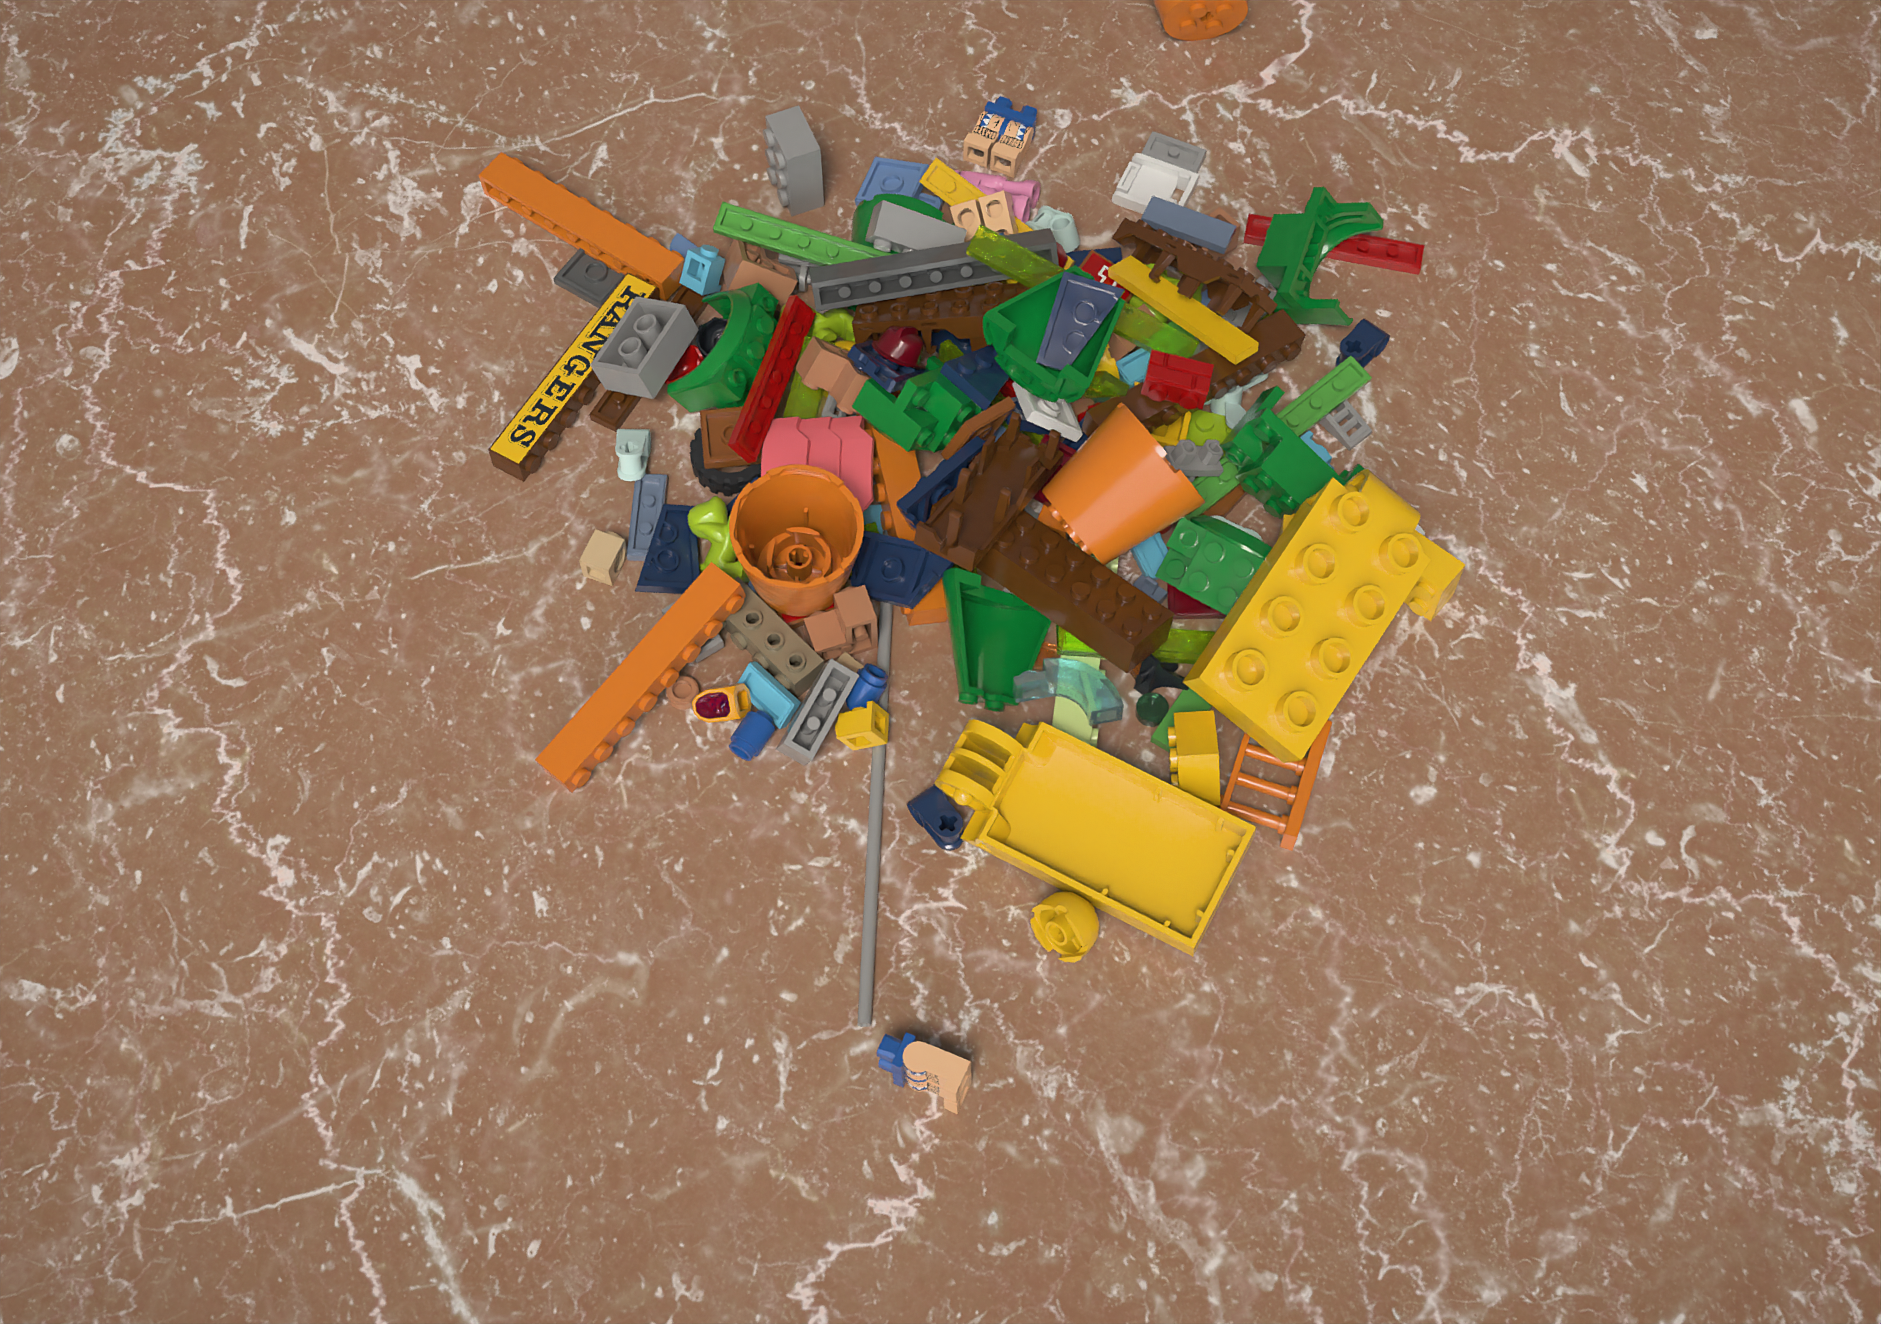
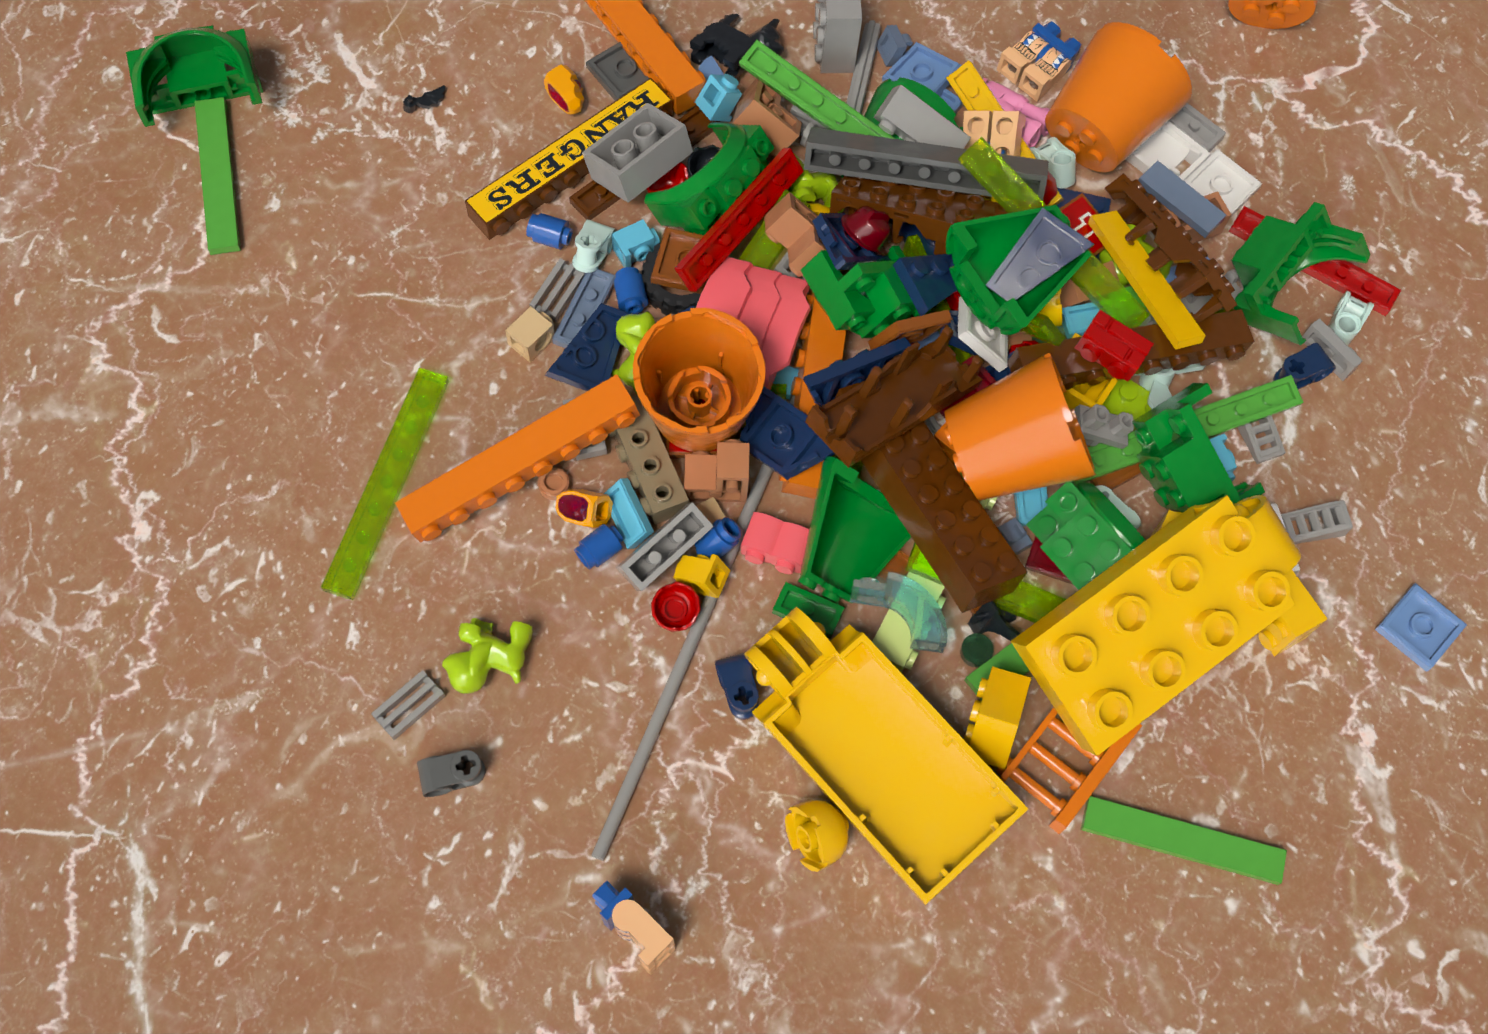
camera: 15 degrees right, 5 degrees up
none -> green piece [126,25,263,127]
none -> bright green tile [195,97,241,255]
none -> clear neon green tile [321,368,449,601]
none -> light grey tile [371,670,445,740]
none -> black piece [403,85,446,113]
none -> dark grey piece [417,750,486,797]
none -> lime animal [442,618,533,694]
none -> blue brick [526,213,573,250]
none -> light grey tile [529,258,585,322]
none -> light orange rock [544,64,585,115]
none -> medium azure brick [612,219,660,268]
none -> blue brick [614,267,648,314]
none -> red hair [651,581,701,632]
none -> black animal [690,14,784,80]
none -> coral brick [741,512,809,575]
none -> green plate [772,582,845,639]
none -> light grey axle [846,20,881,114]
none -> sand blue tile [877,25,913,67]
none -> orange cone [1045,22,1192,172]
none -> bright green tile [1081,796,1287,885]
none -> white tile [1185,149,1262,216]
none -> light grey slope [1281,500,1353,544]
none -> light grey plate [1302,318,1363,381]
none -> light aqua piece [1328,290,1374,346]
none -> medium blue tile [1375,583,1467,672]

